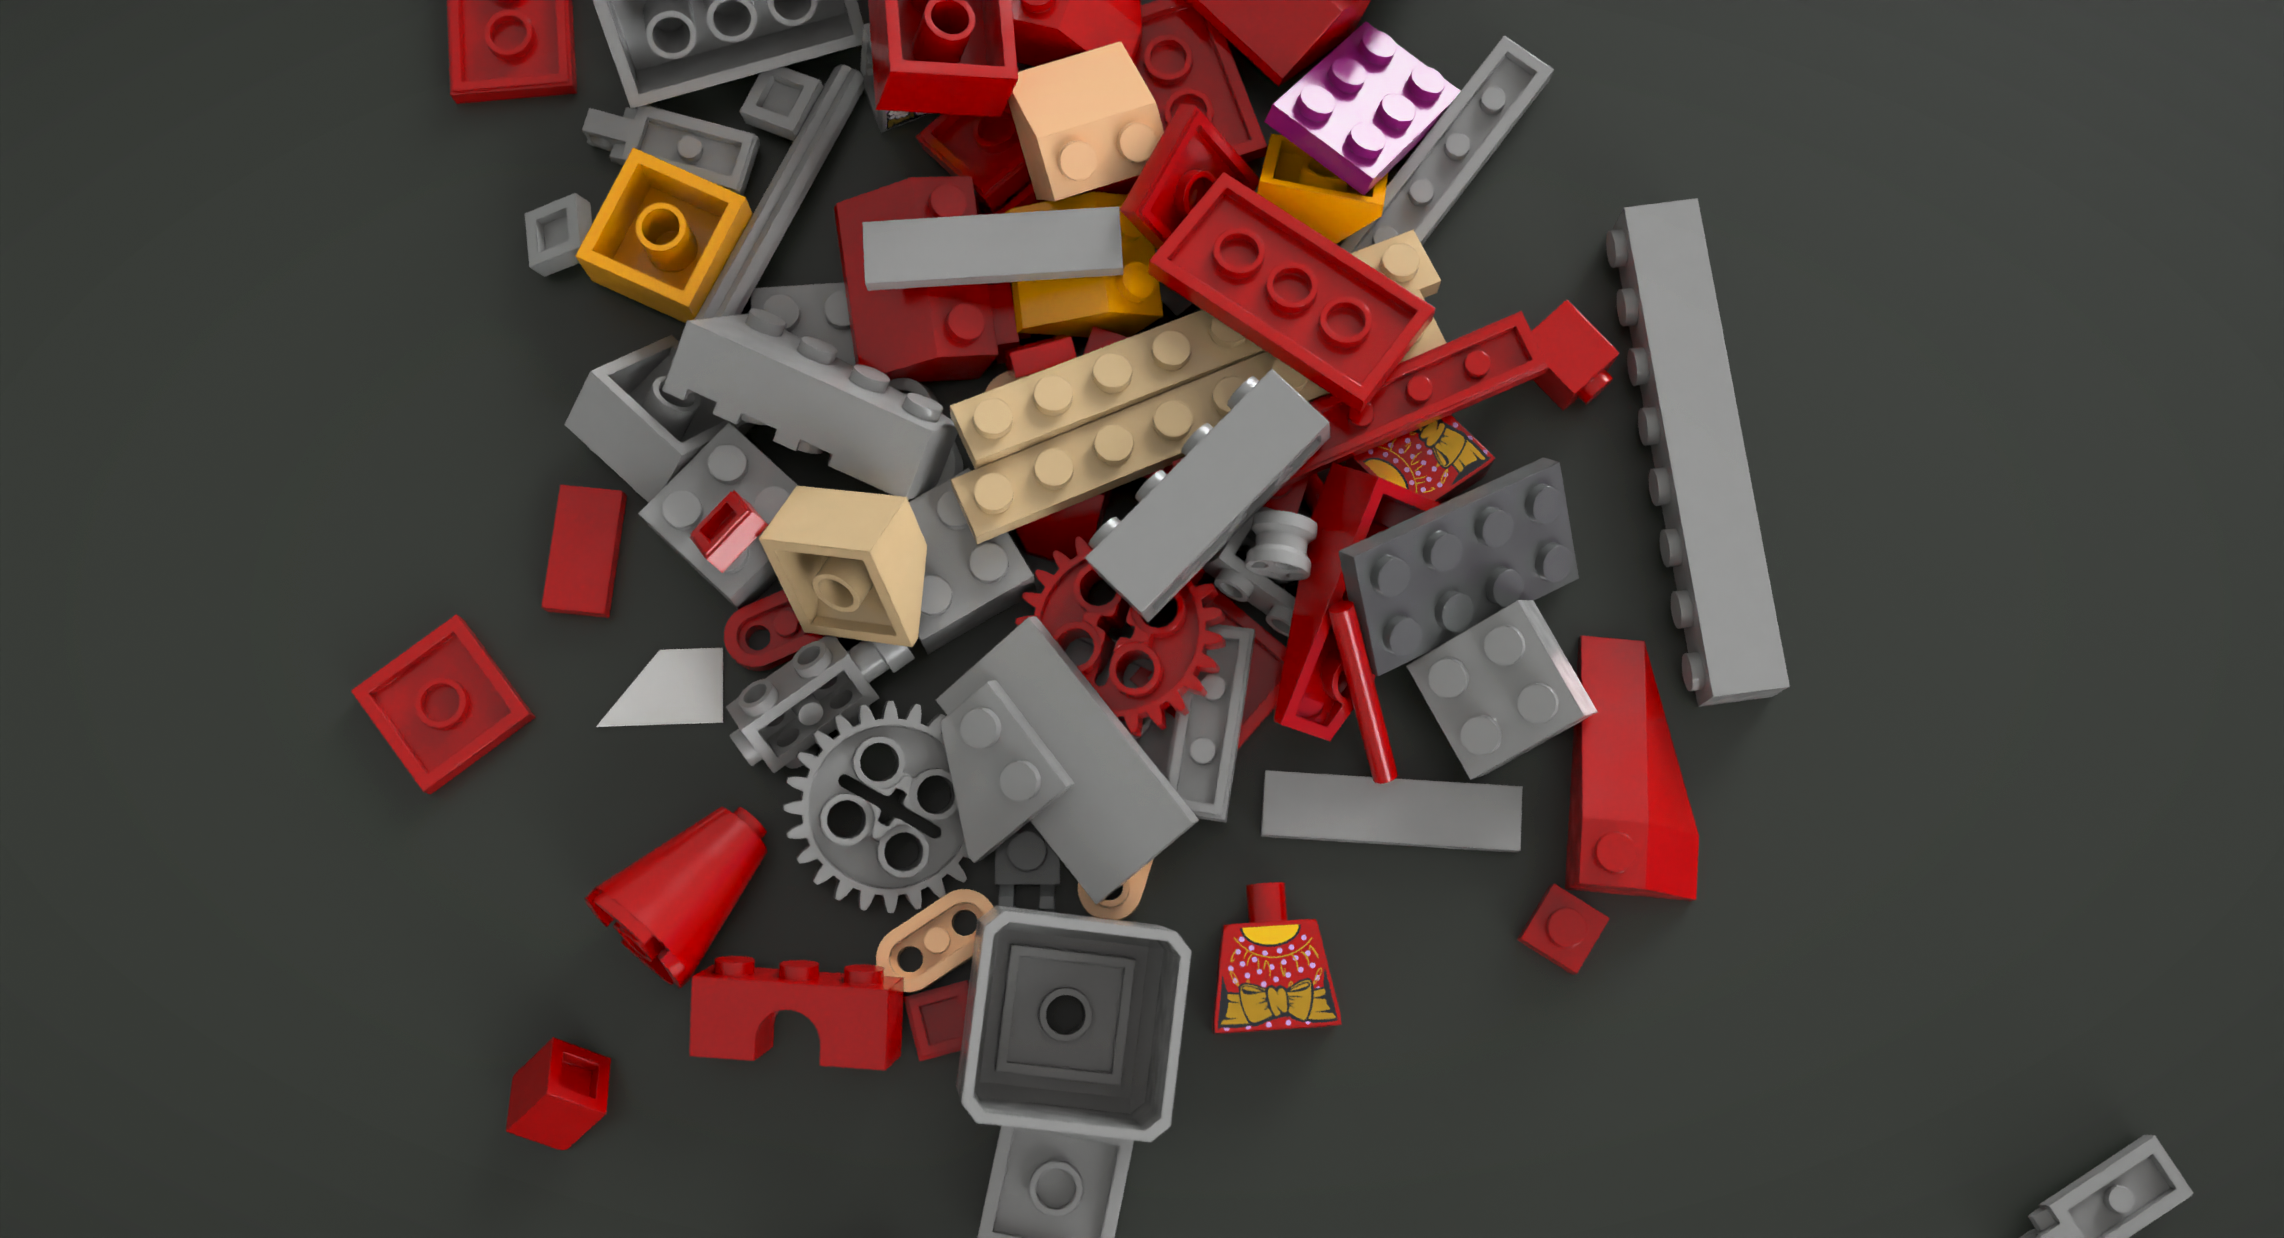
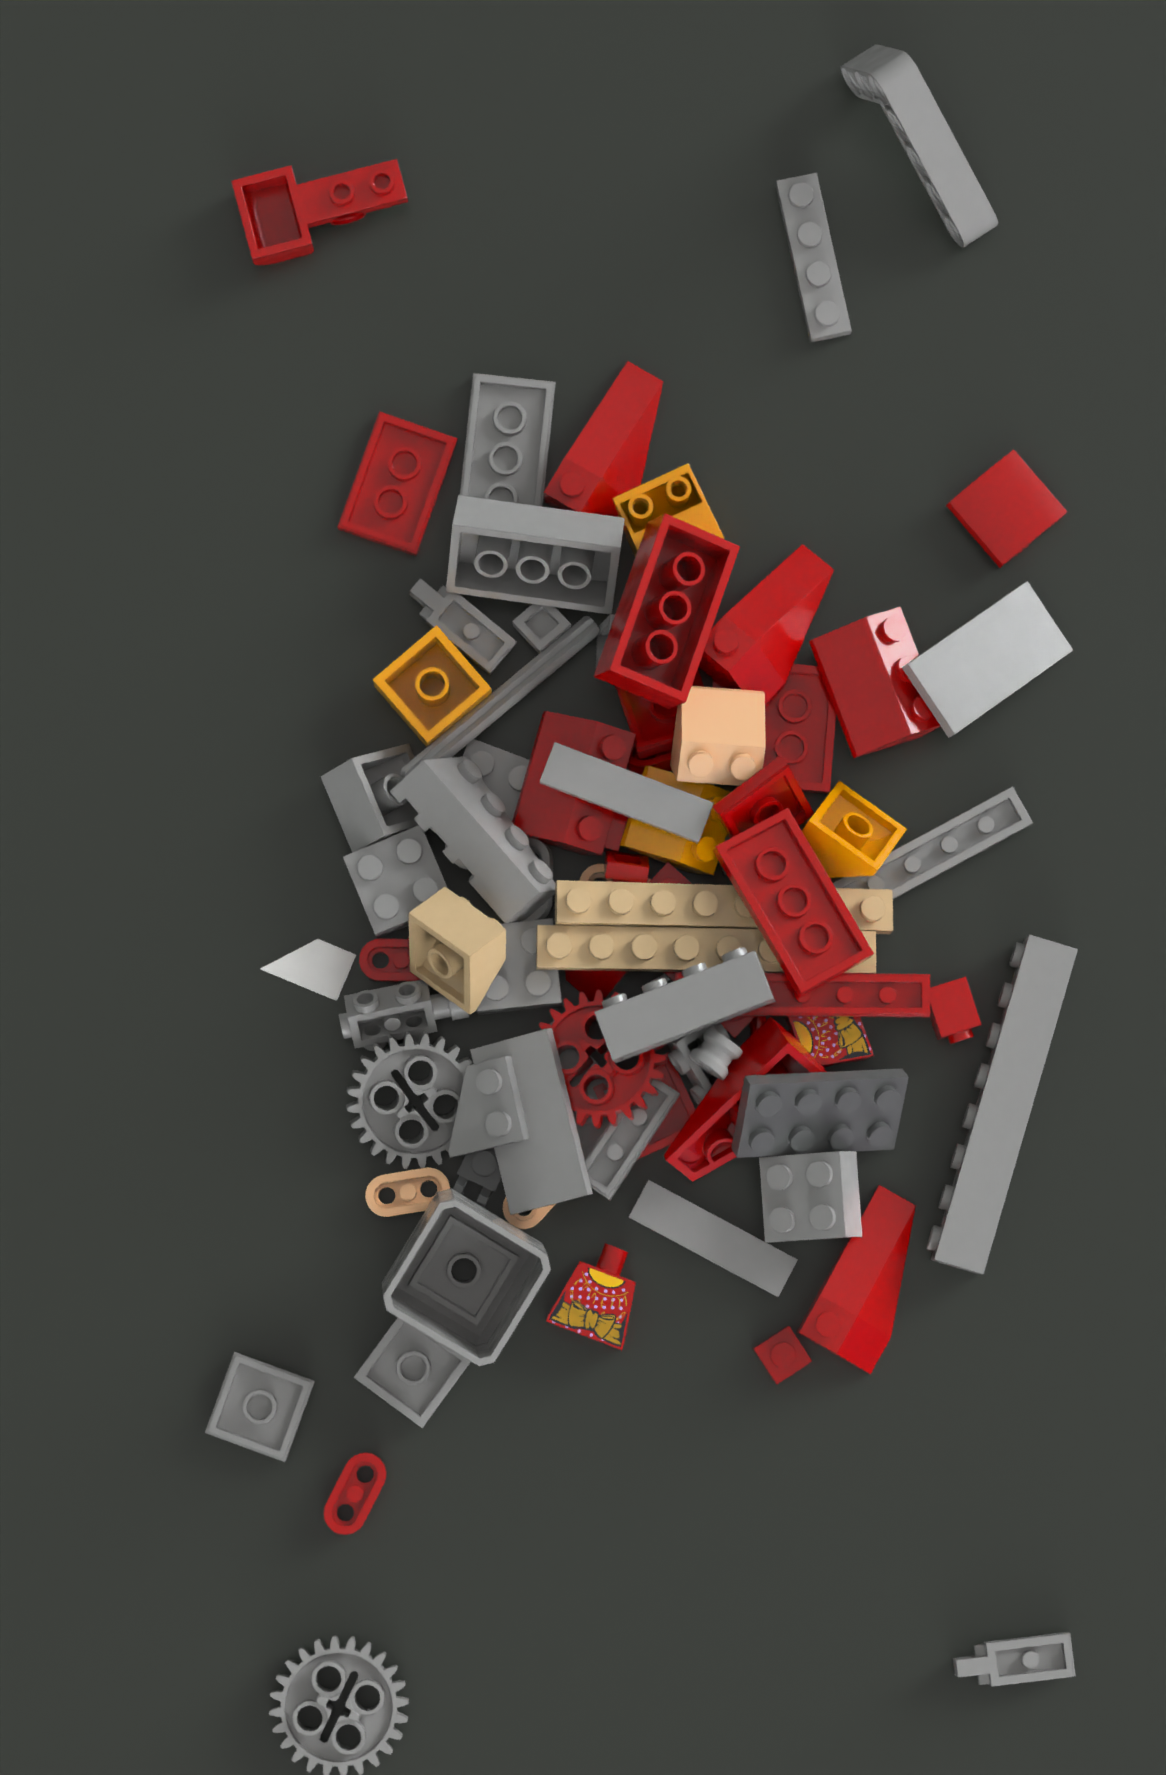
camera: 20 degrees right, 5 degrees up
red tile [351,614,536,795] -> none
red panel [506,1037,611,1150] -> none
light grey plate [525,193,592,277] -> none
red tile [541,485,627,618] -> none
red cone [584,807,768,989] -> none
red tile [689,490,768,573] -> none
red arch [689,956,904,1071] -> none
red tile [904,980,969,1062] -> none
plate [1264,21,1460,196] -> none
red bar [1328,600,1398,784] -> none

